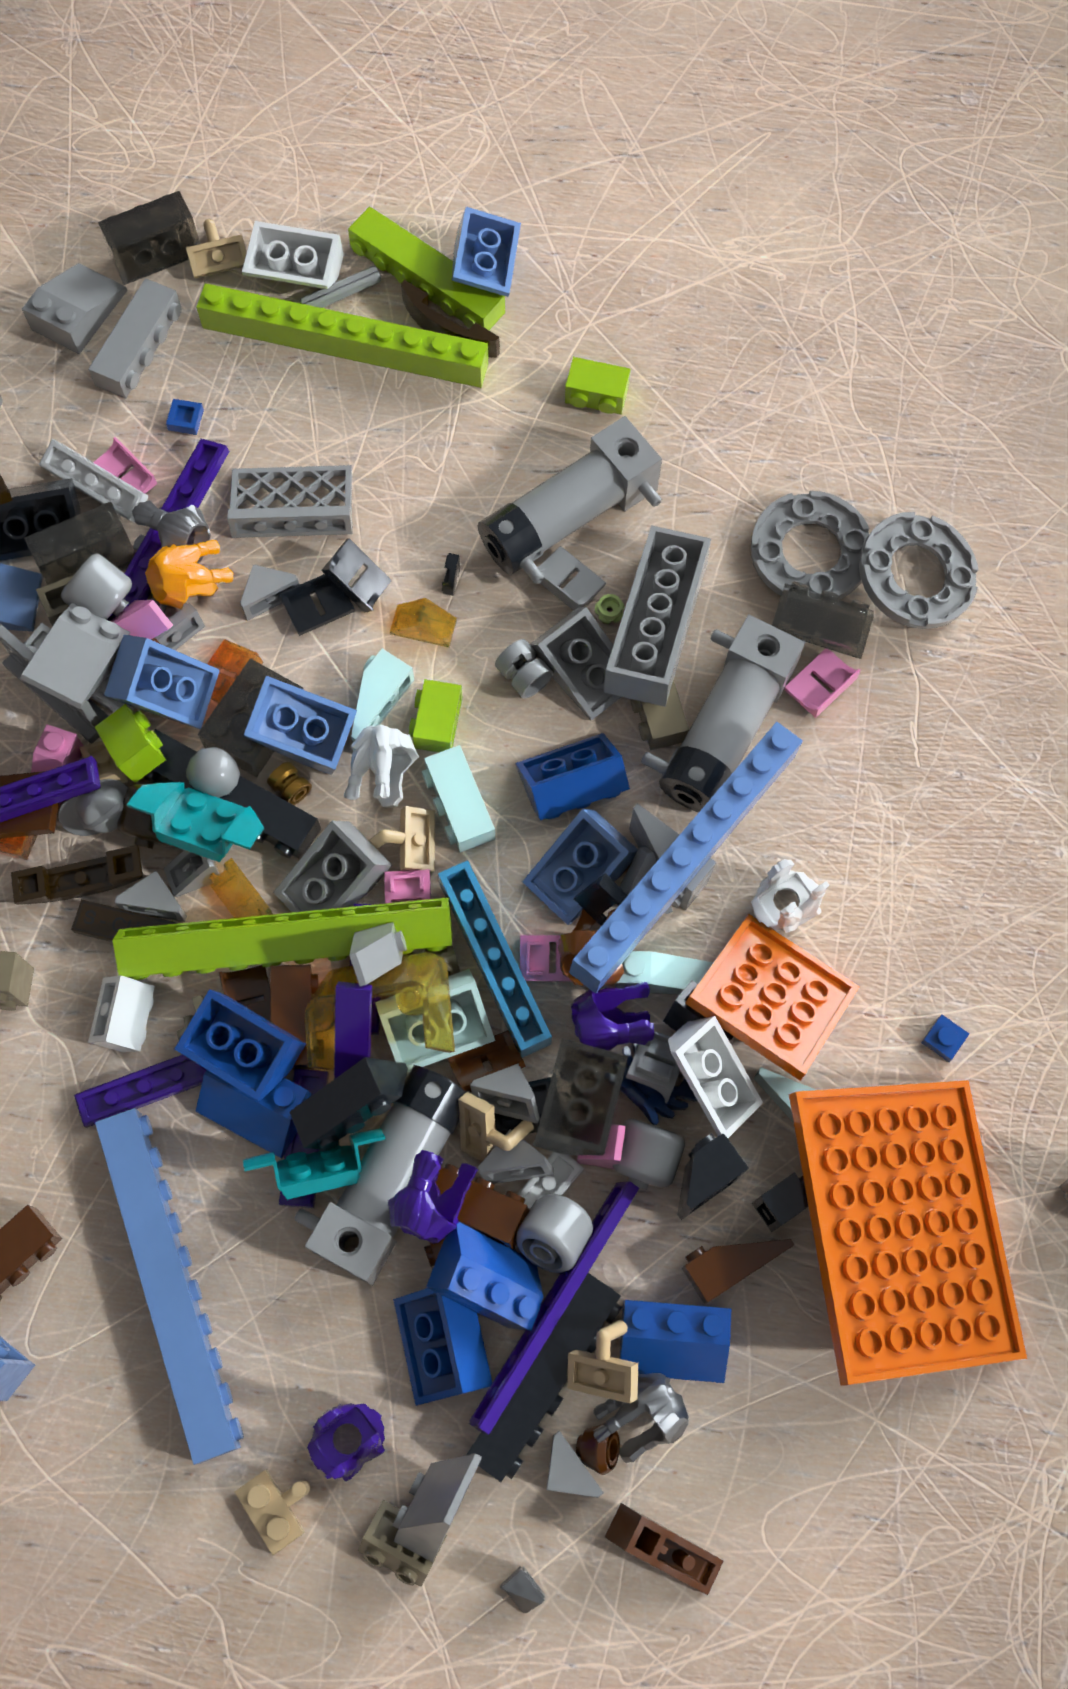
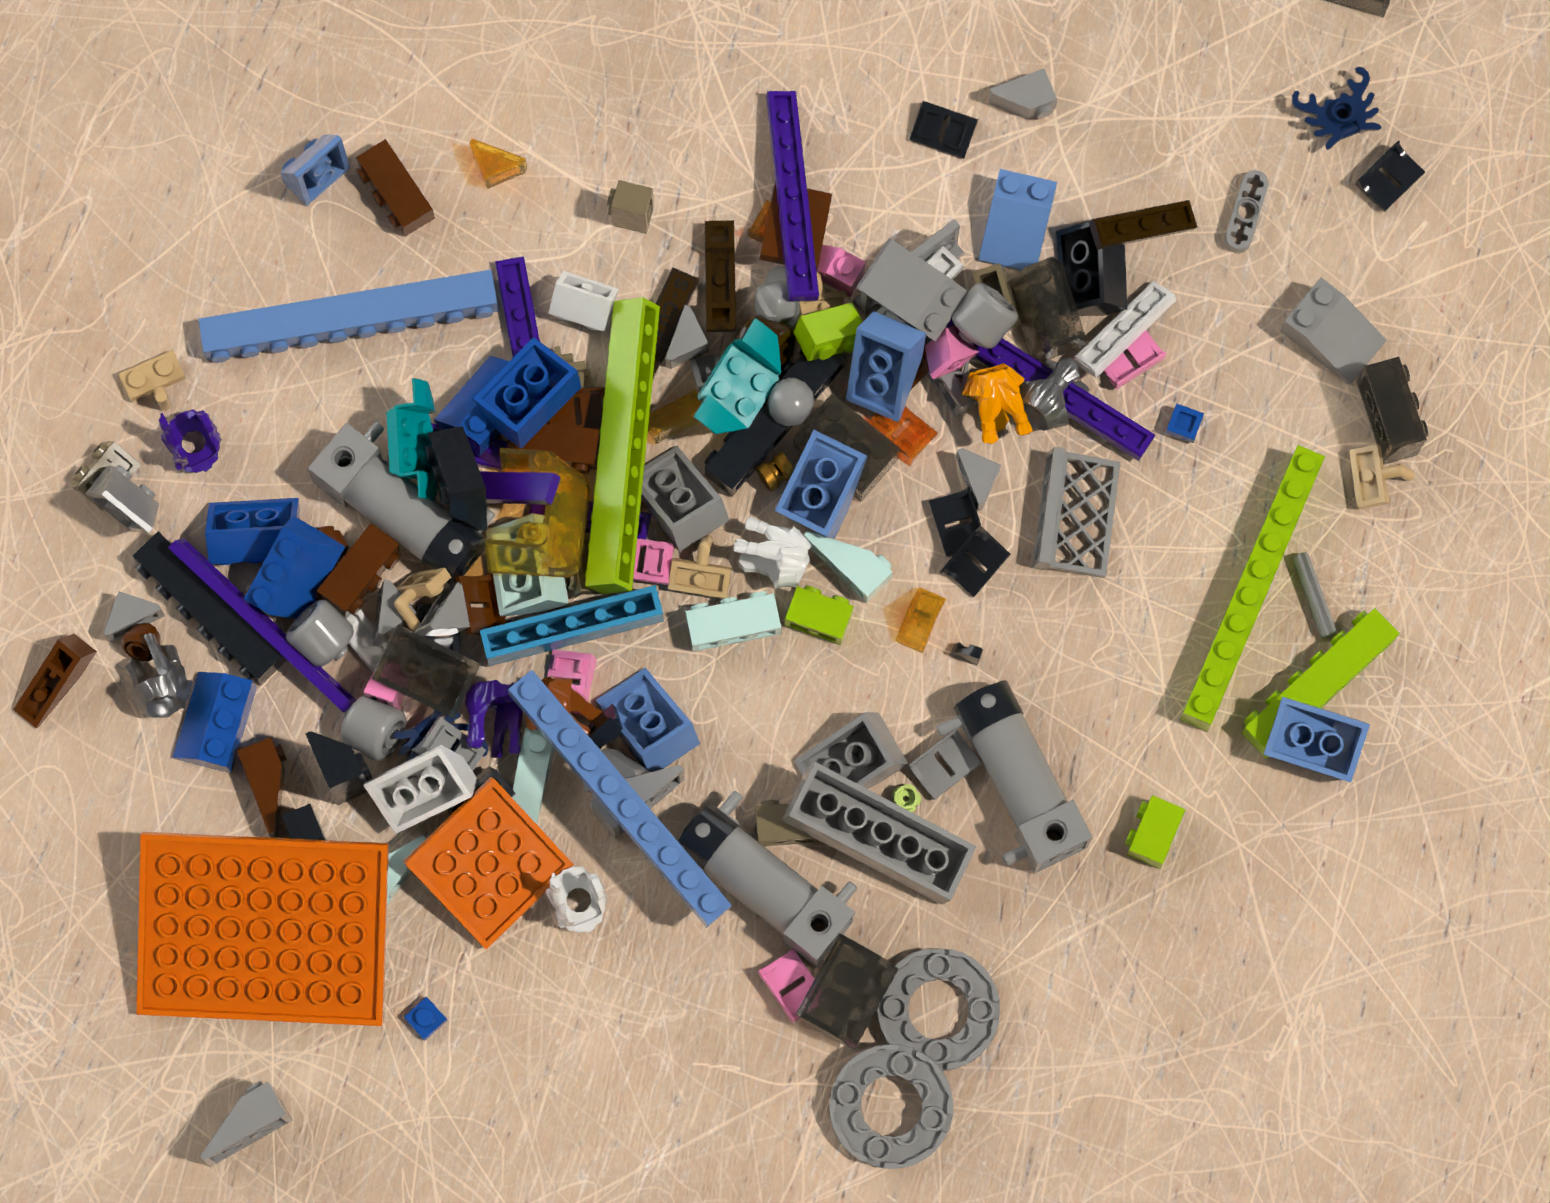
camera: 100 degrees right, 5 degrees up
light grey brick [88,278,182,398] -> none
white slope [242,221,344,289] -> none
light grey slope [349,922,407,986] -> none
dark purple piece [388,1150,478,1244] -> none
dark brown slope [401,280,500,358] -> none
light grey wheel [495,639,553,699] -> none
flat silver slope [500,1566,545,1613] -> none
blue slope [515,733,630,821] -> none
tan plate [567,1320,638,1404] -> none

